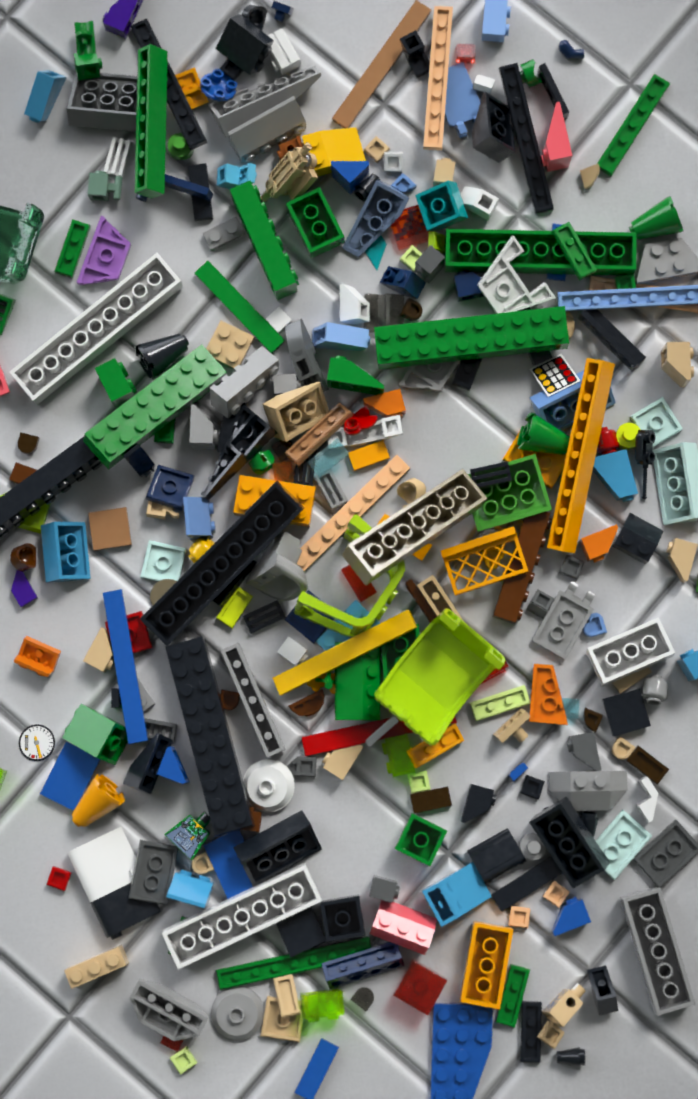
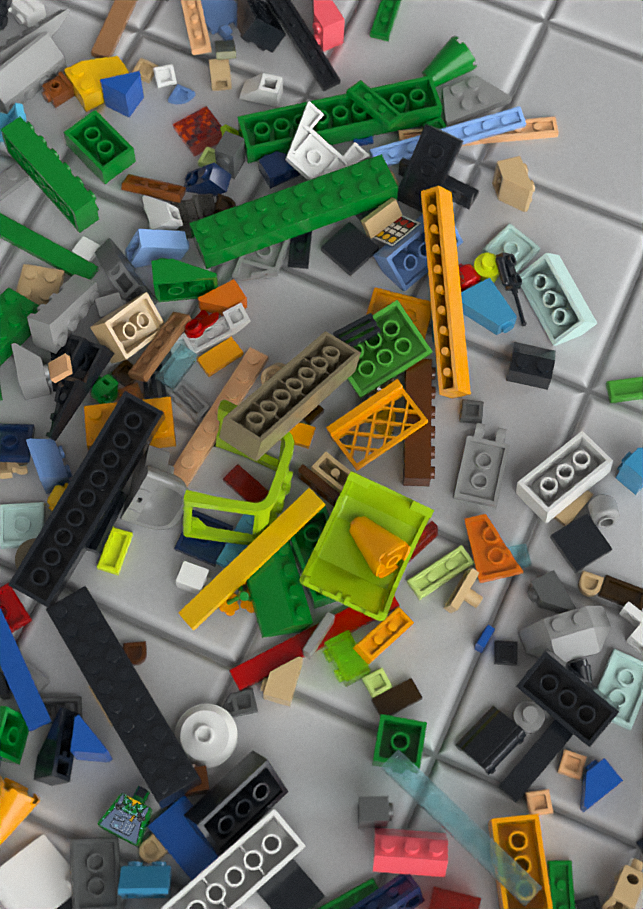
camera: 25 degrees left, 15 degrees down
light grey brick [220,643,286,758] -> none
black tile [243,600,286,634] -> none
tan piece [260,143,318,202] -> none
reddish brown tile [288,689,325,717] -> none
black brick [320,894,366,942] -> none
sand blue wedge [342,180,410,257] -> none
black cone [354,173,380,201] -> none
teal sticker [365,235,387,270] -> none
teal brick [415,180,468,232] -> none
dark azure slope [422,862,492,927] -> none
black slope [461,784,497,823] -> none
green cone [517,412,570,455] -> none
dark grey slope [527,589,554,618] -> none
orange slope [579,524,618,563] -> none
tan tile [580,164,600,189] -> none
medium blue tile [583,613,607,637] -> none
dark brown tile [583,707,603,733] -> none
tan slope [666,538,698,583] -> none
none -> light nougat tile [48,353,73,383]
none -> dark orange tile [121,174,186,203]
none -> olive tile [215,40,236,60]
none -> black tile [321,221,379,276]
none -> light orange cone [349,516,410,578]
none -> tan tile [361,198,403,239]
none -> clear light blue plate [382,749,542,907]
none -> black tile [397,123,464,213]

